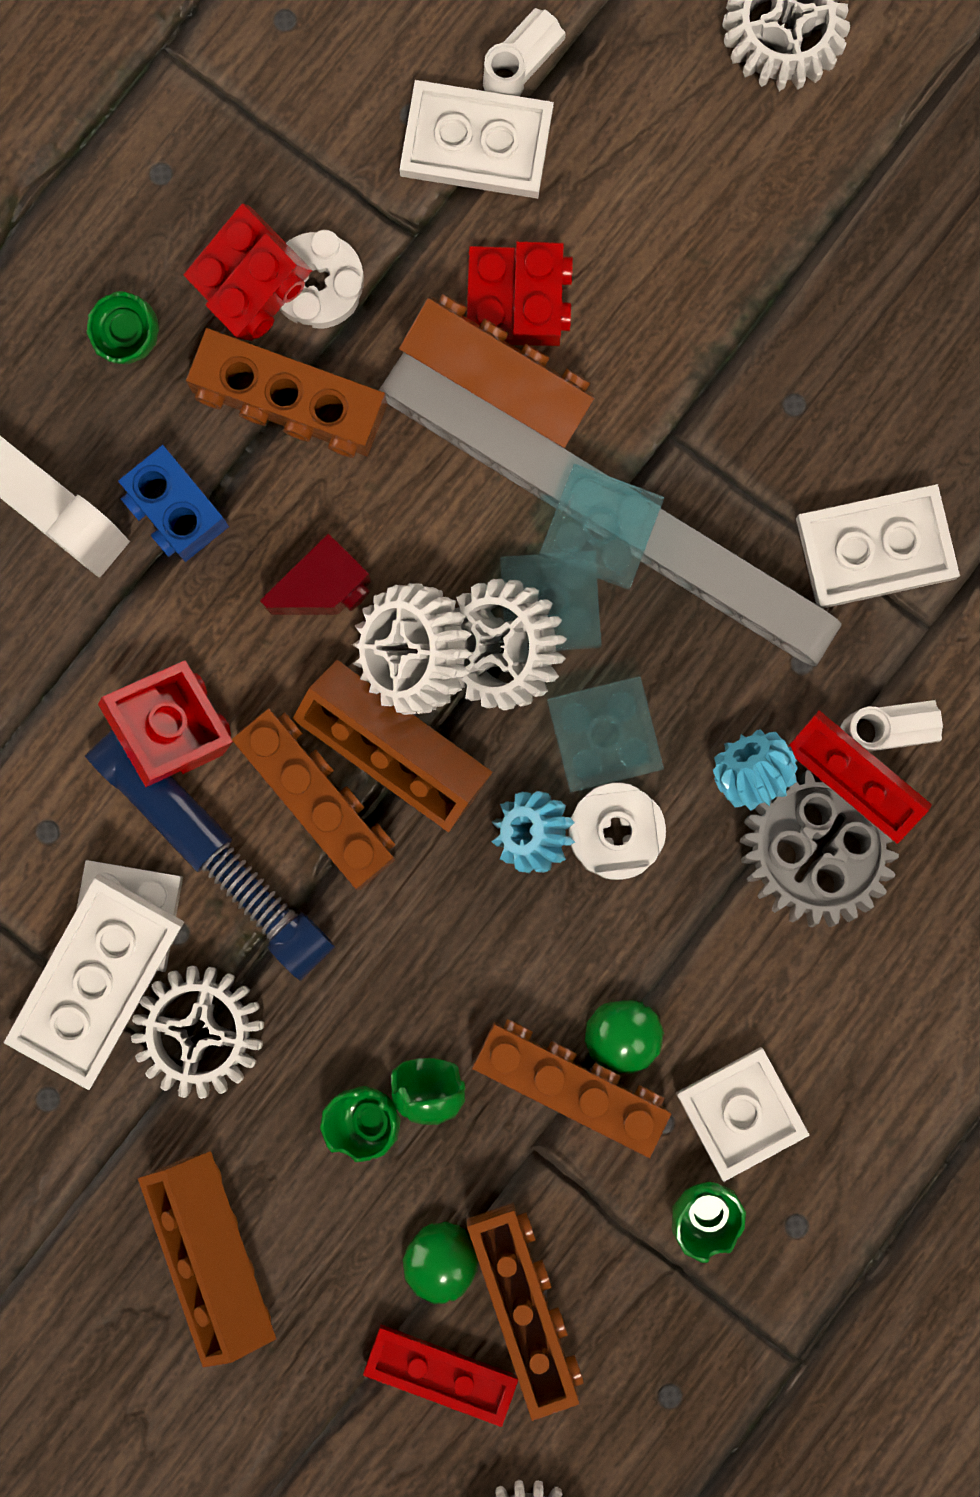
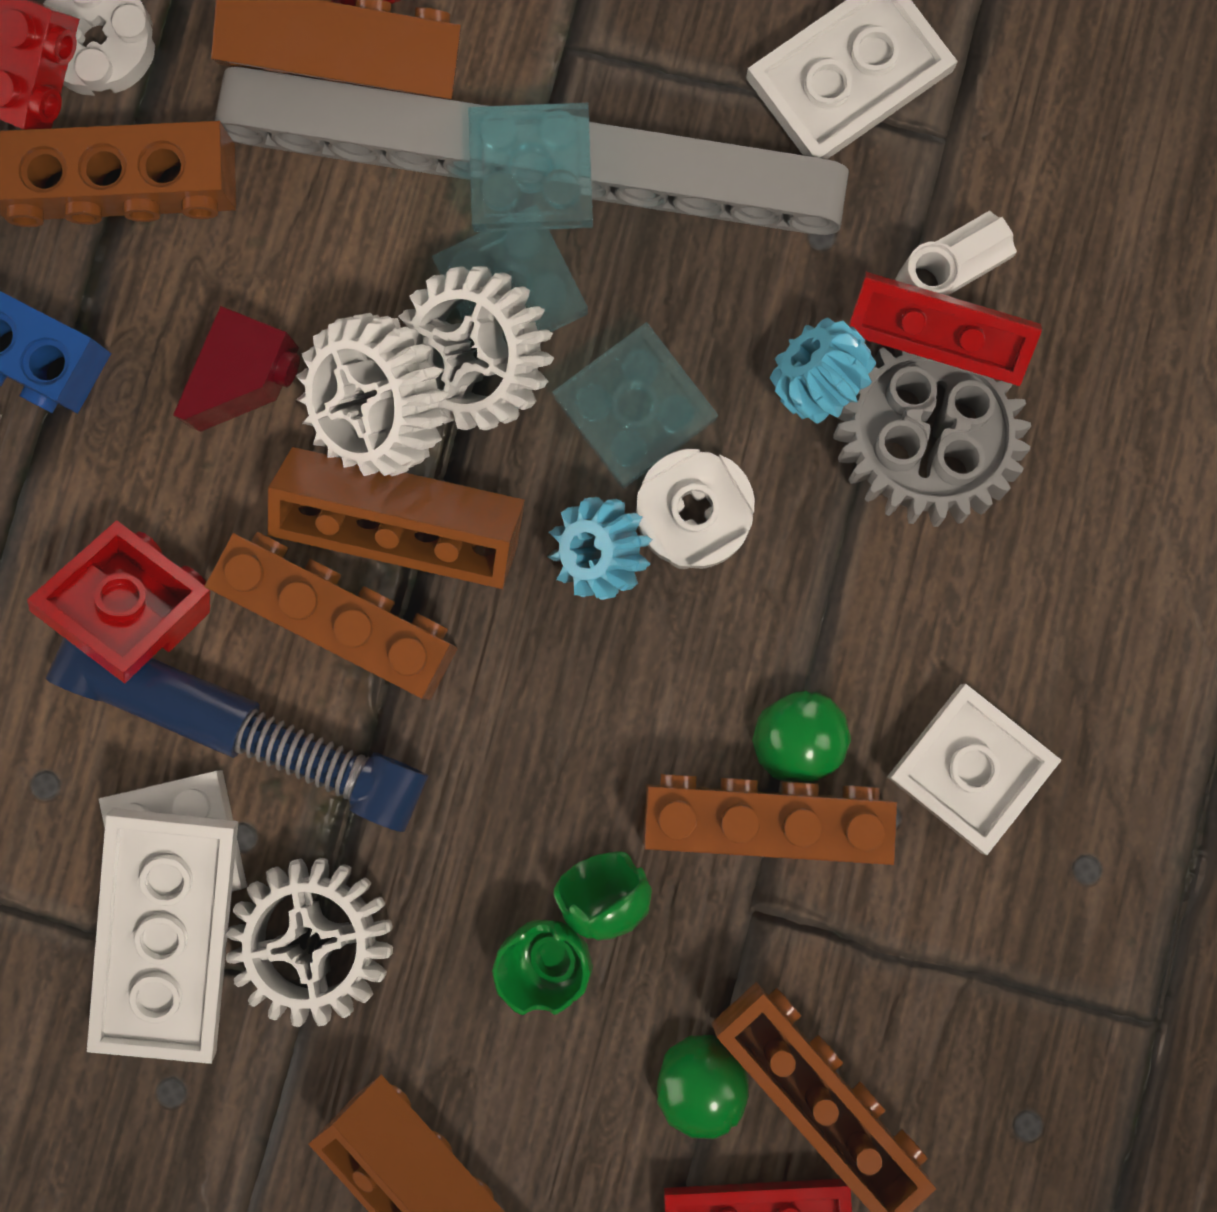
camera: 20 degrees left, 0 degrees up
green hair [671,1182,746,1263] -> none

